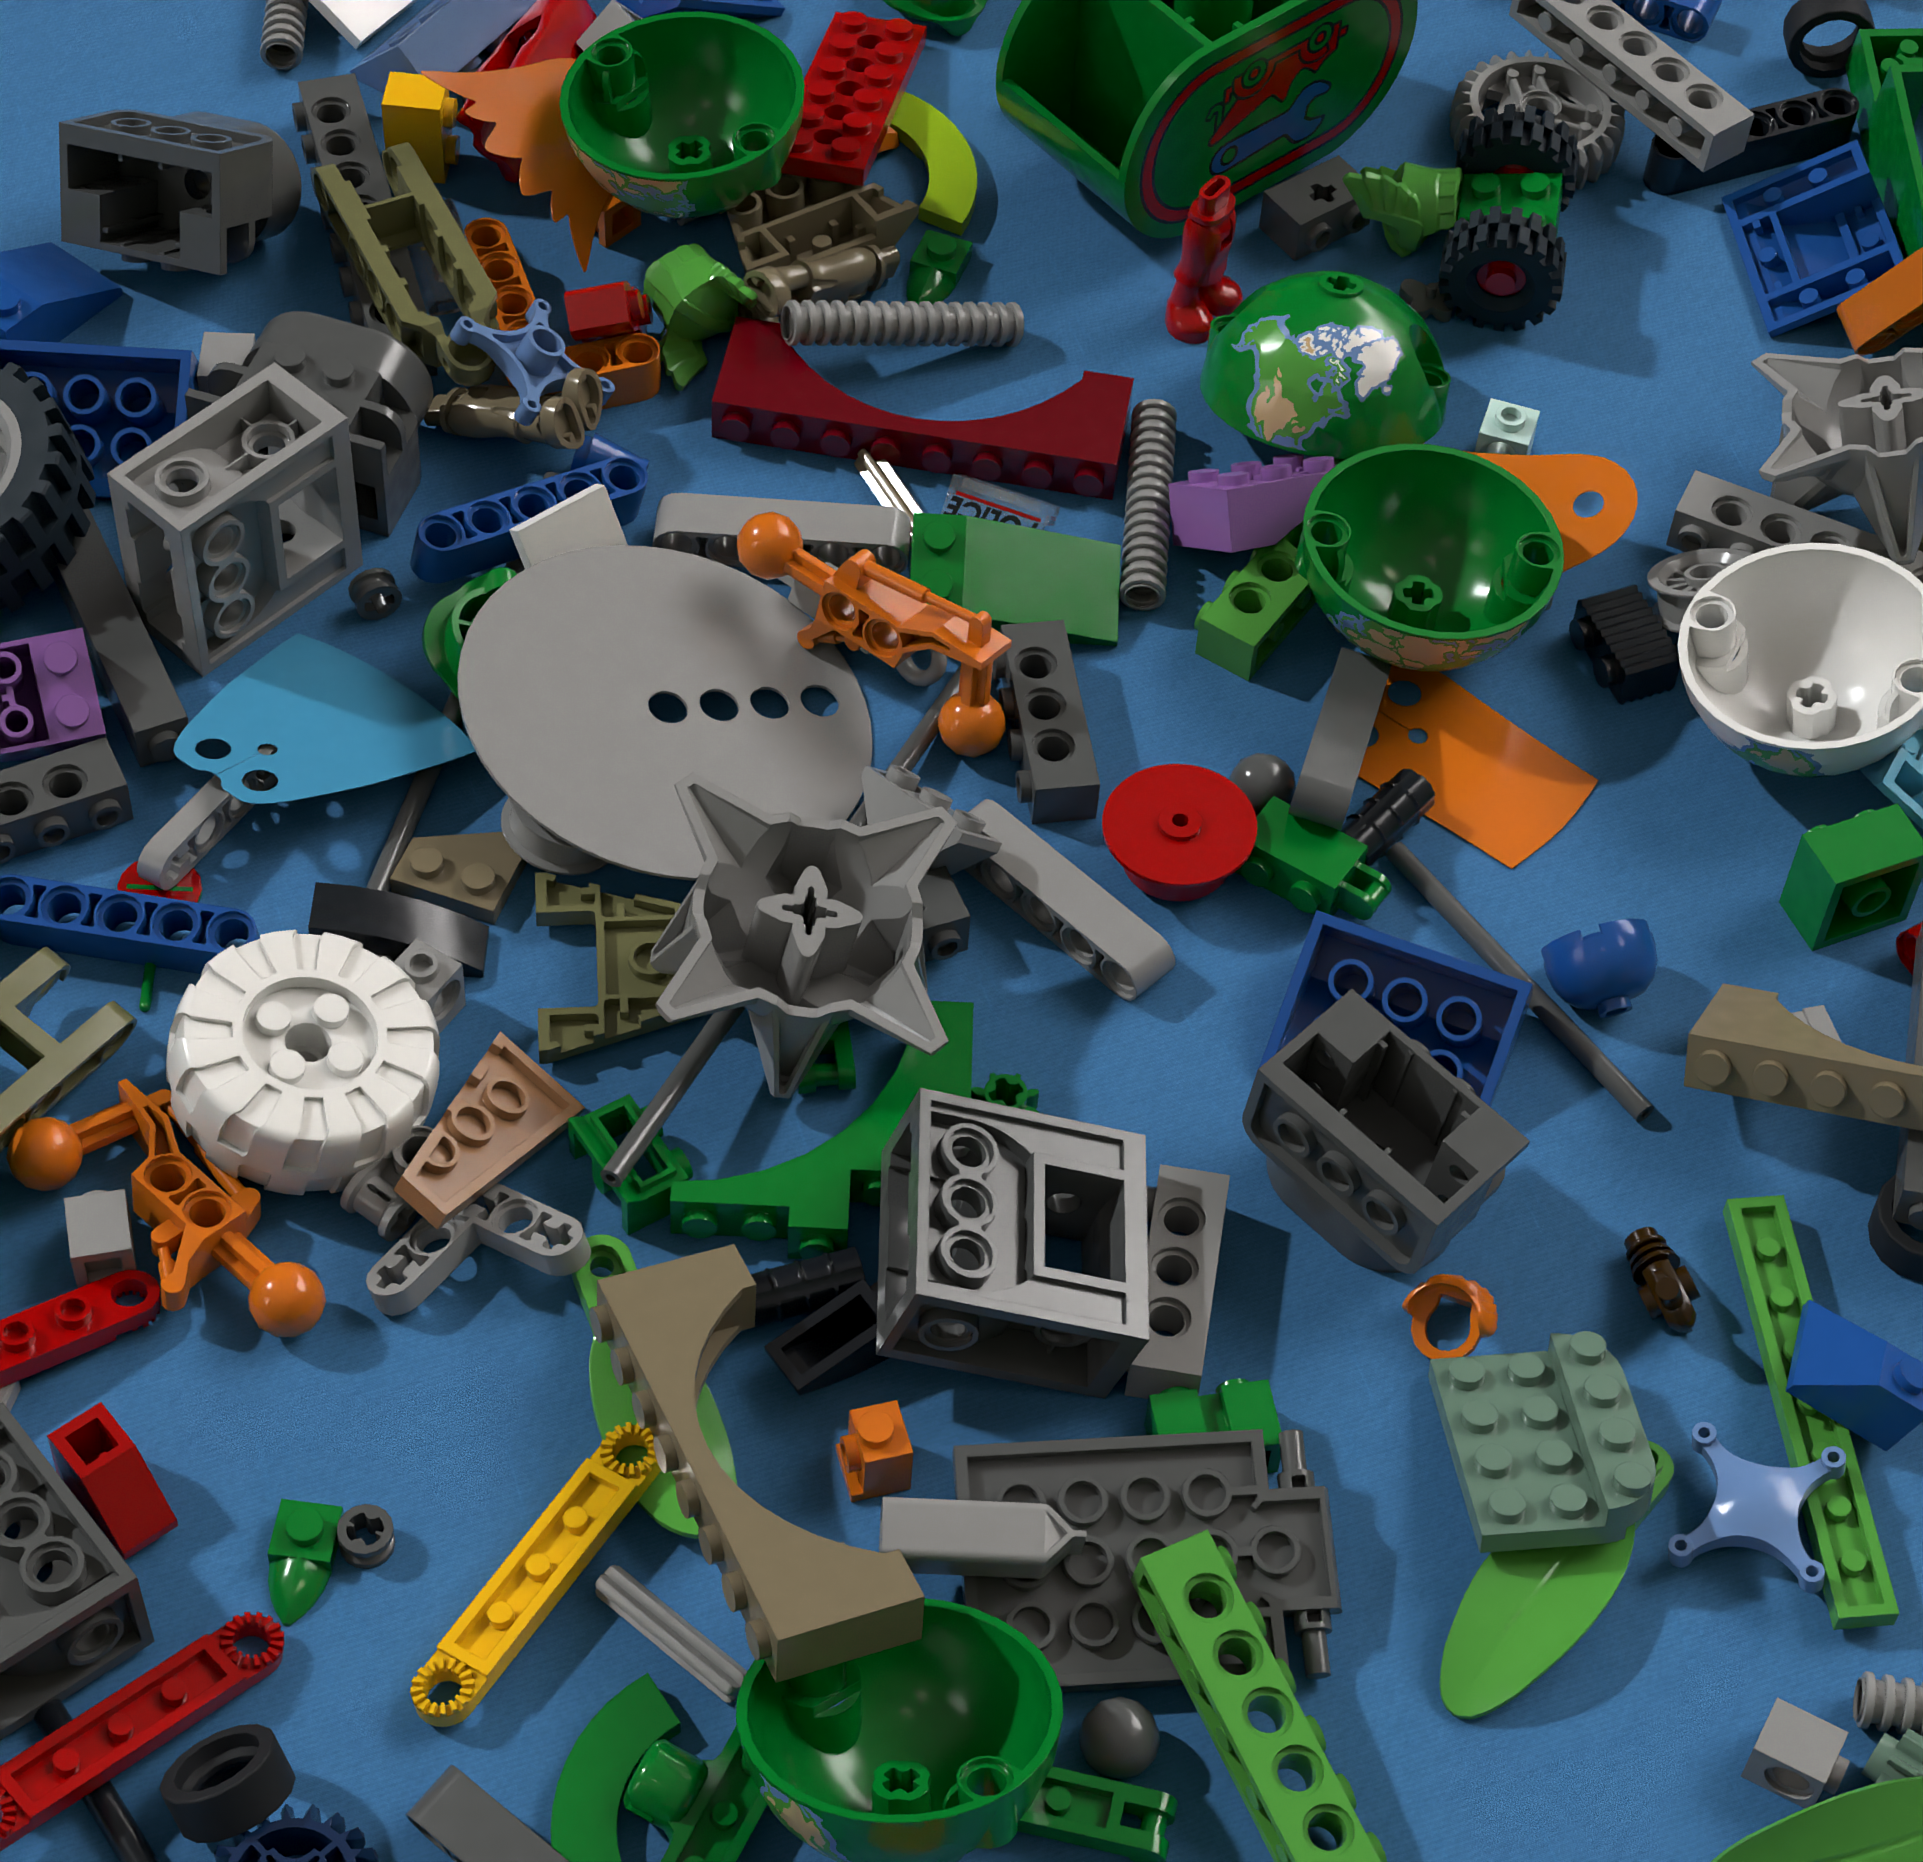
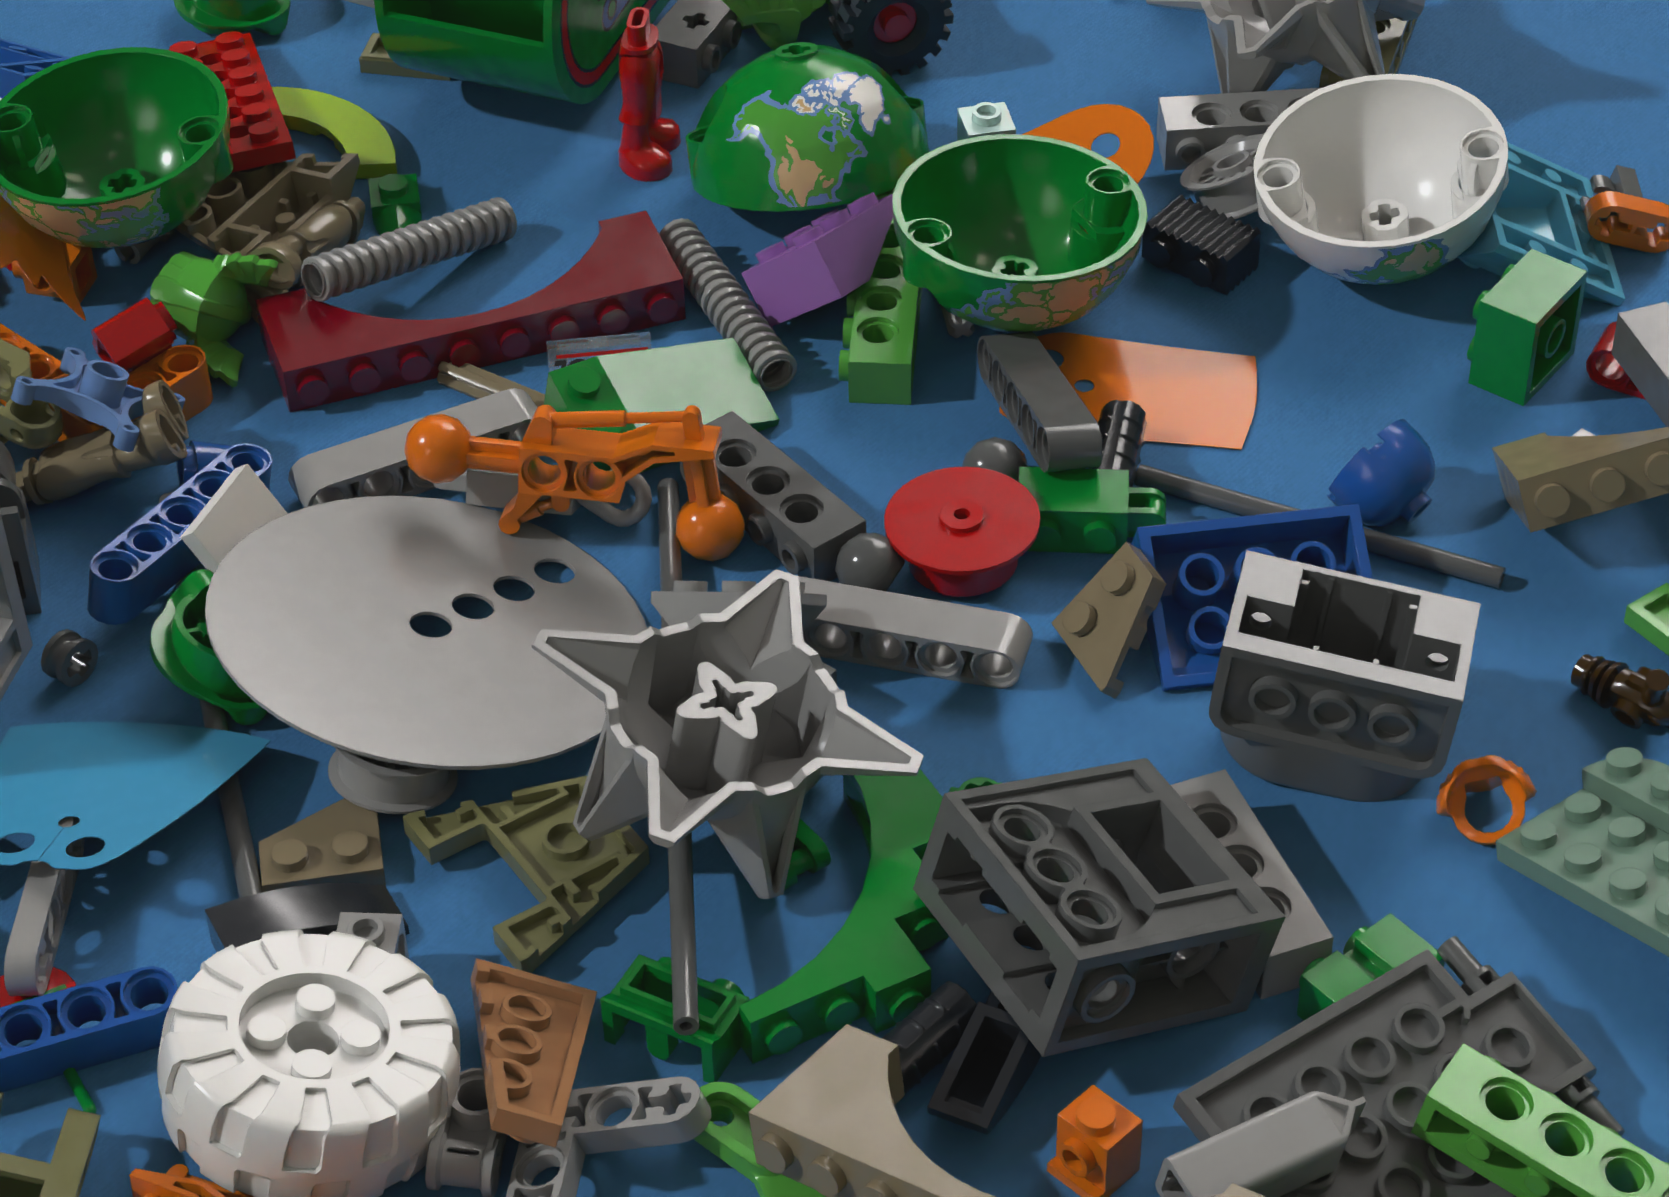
camera: 25 degrees left, 10 degrees down
none -> dark grey piece [835,533,905,591]
none -> dark tan wing [1051,542,1166,699]

